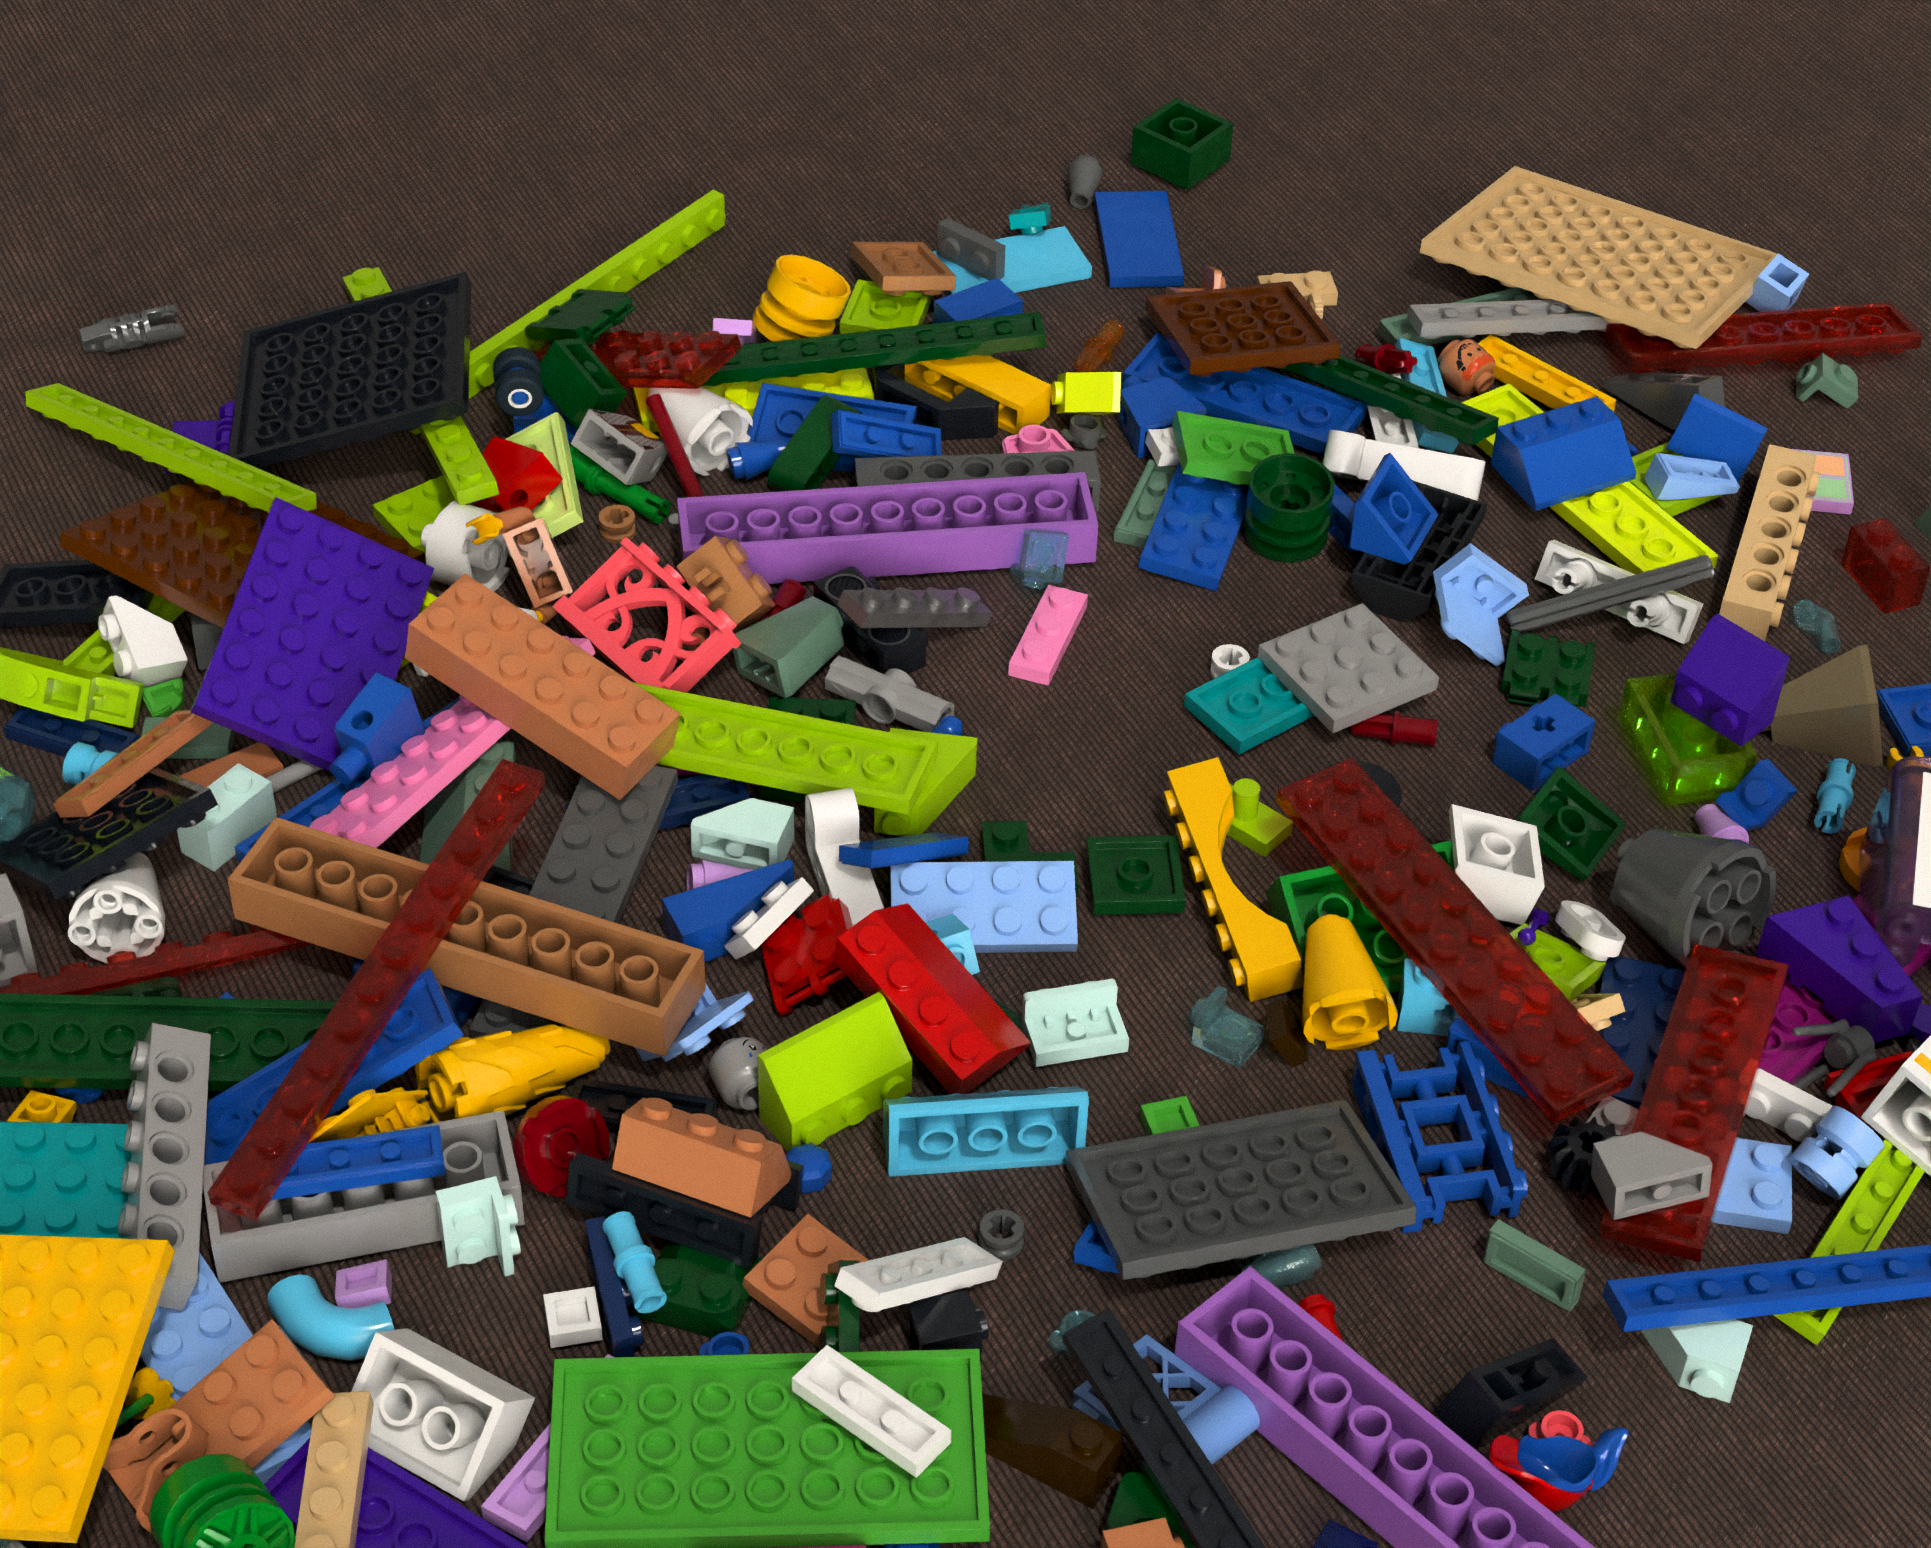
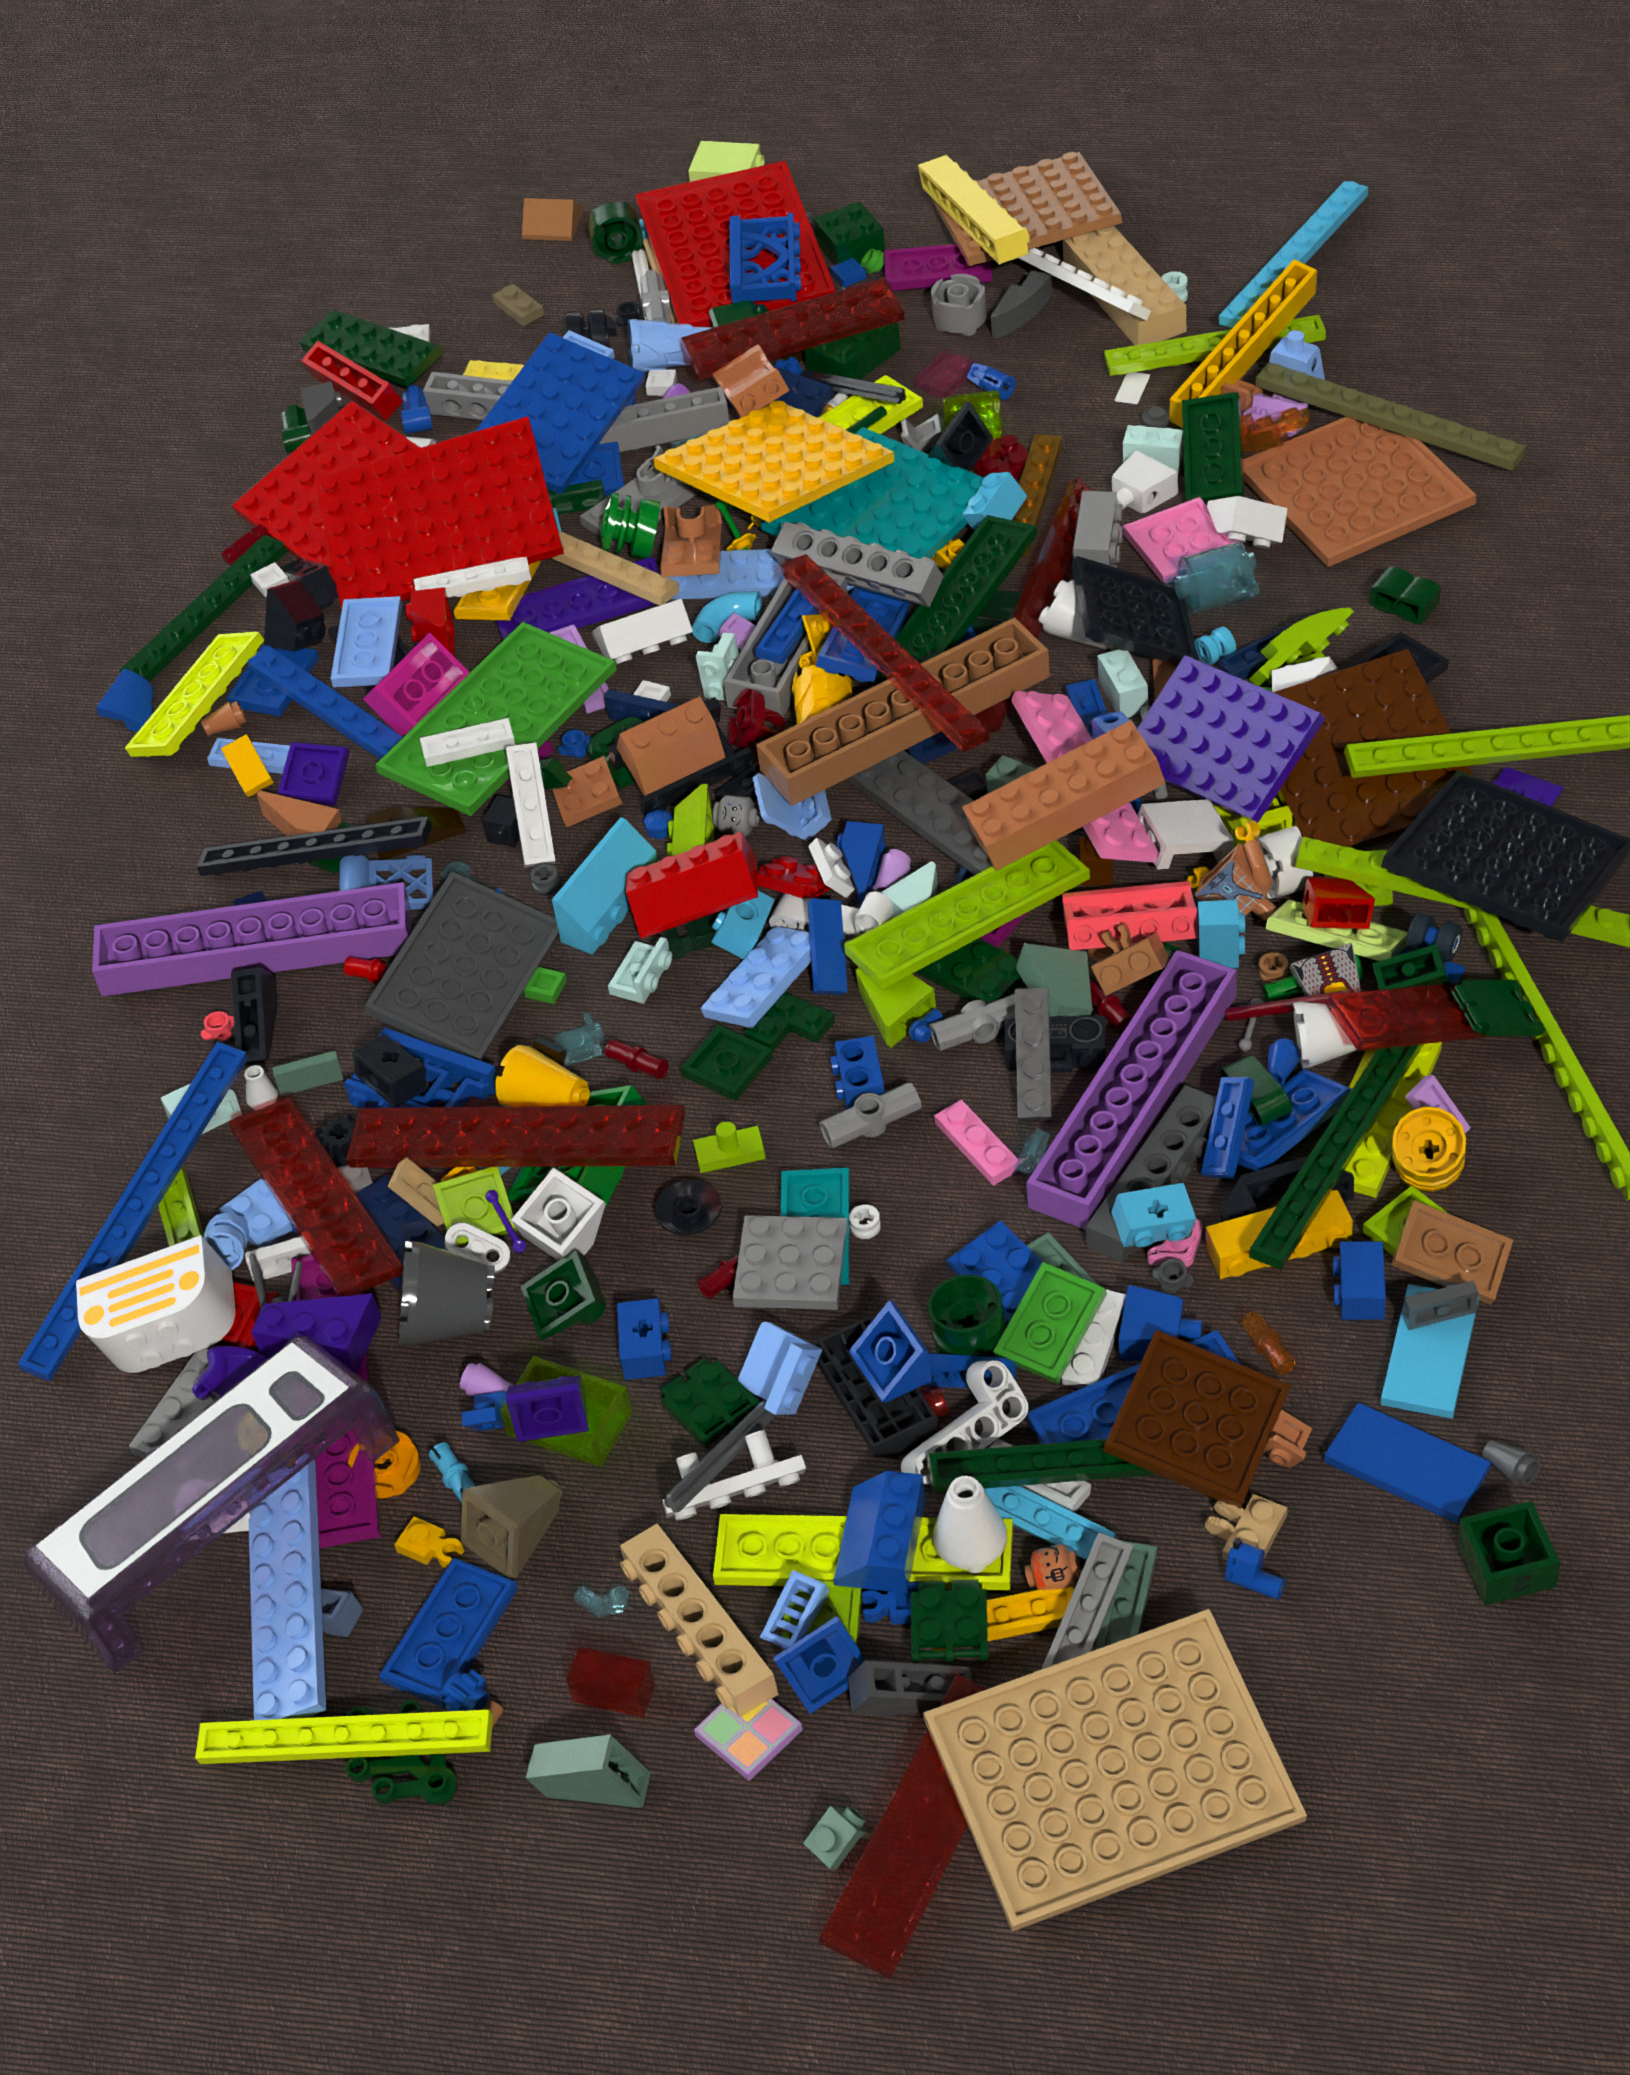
camera: 135 degrees right, 5 degrees up
nougat tile [53,710,212,818] -> none
medium azure pin [602,1211,667,1313] -> none
teal plate [1009,202,1052,234] -> none
neon yellow slope [1051,372,1121,415] -> none
yellow arch [1163,757,1303,1002] -> none
dark red axle [1355,344,1417,374] -> none
blue hair [1489,1427,1629,1513] -> none
light grey slope [1591,1131,1713,1221] -> none
light blue brick [1746,254,1809,323] -> none
none -> white cone [244,1065,278,1112]
none -> black brick [353,1034,427,1108]
none -> dark red pin [605,1038,669,1080]
none -> light grey piece [819,1082,922,1148]
none -> blue brick [830,1035,885,1109]
none -> dark green plate [911,1579,988,1663]
none -> white cone [933,1476,1007,1573]
none -> medium azure brick [1111,1183,1196,1247]
none -> medium azure brick [1198,900,1245,968]
none -> blue piece [1225,1538,1286,1600]

